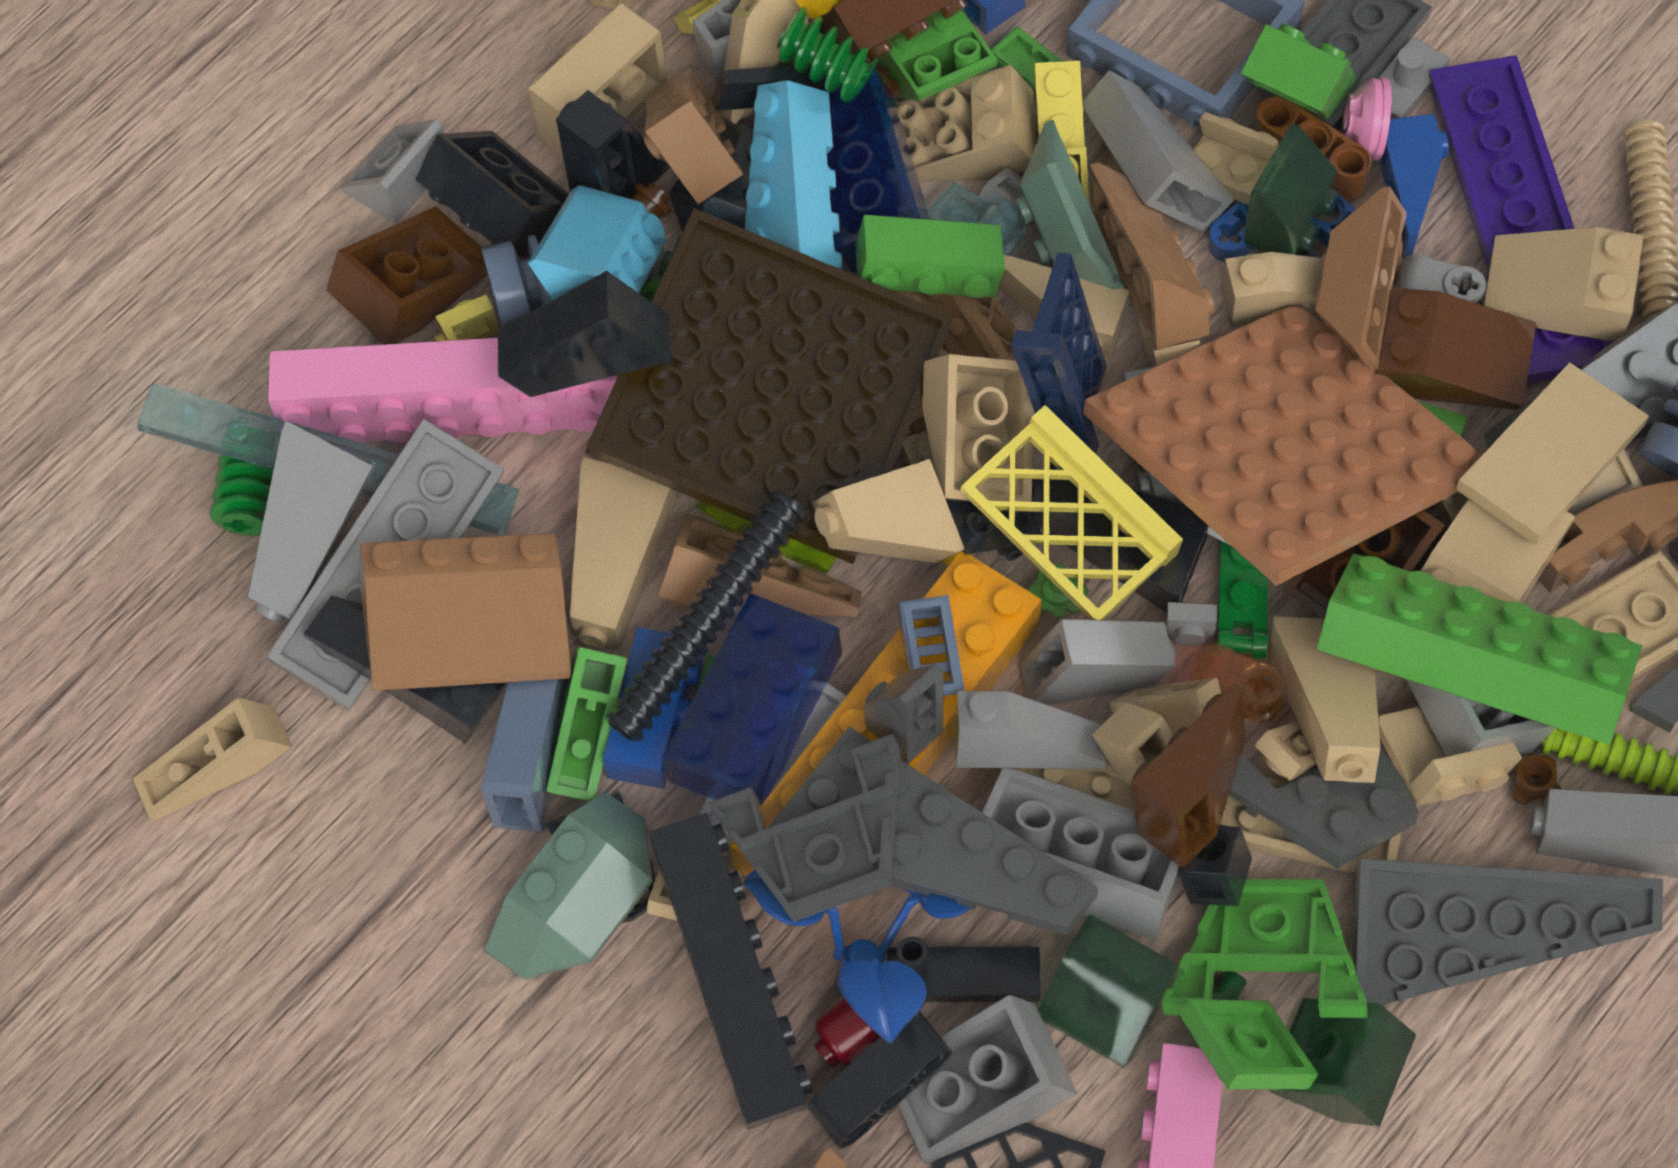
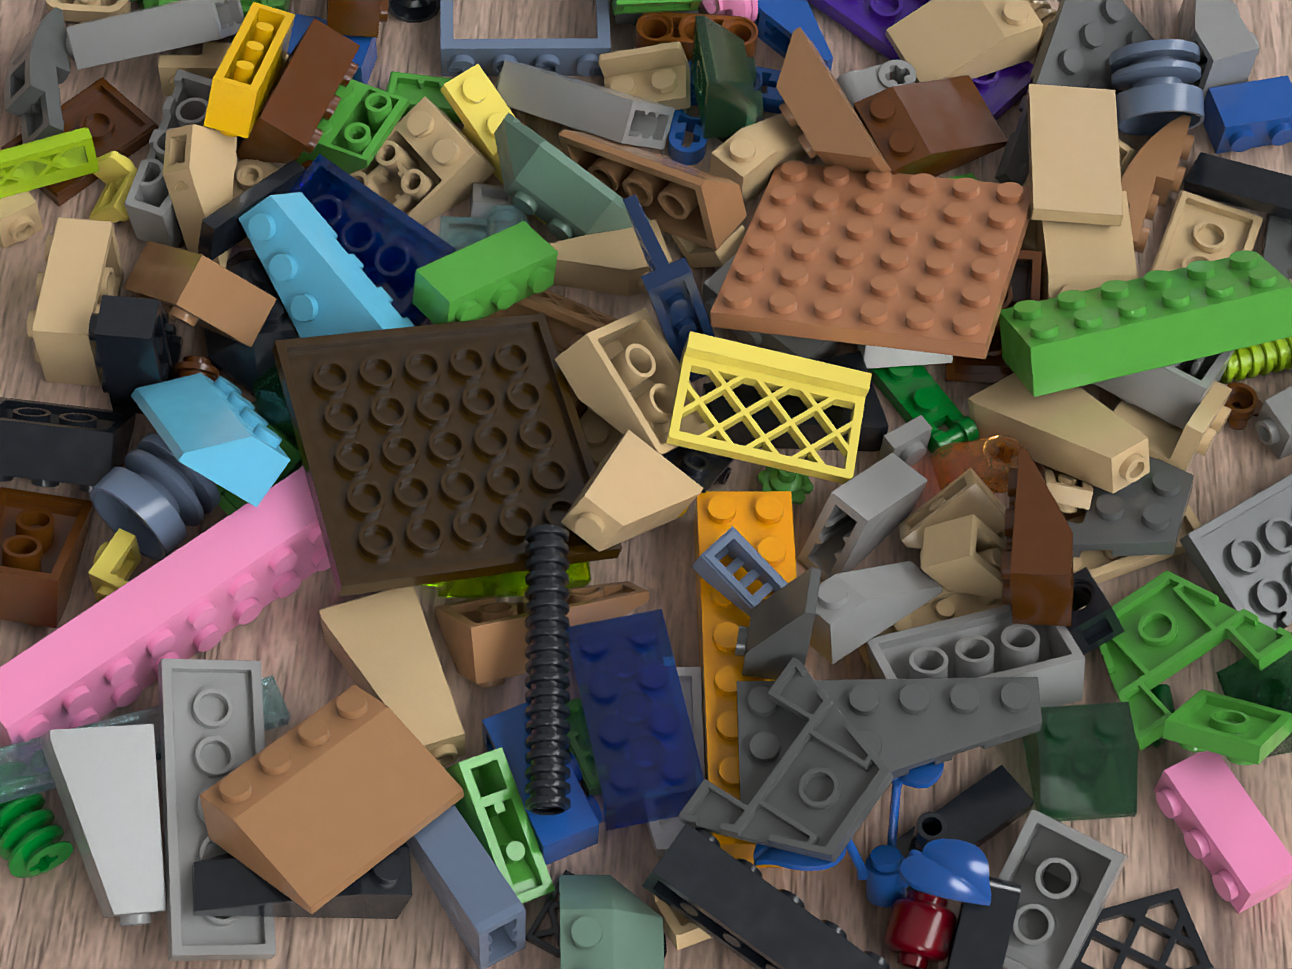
camera: 45 degrees left, 5 degrees down
black wedge [498,271,671,397] -> none
green piece [777,6,879,102] -> none

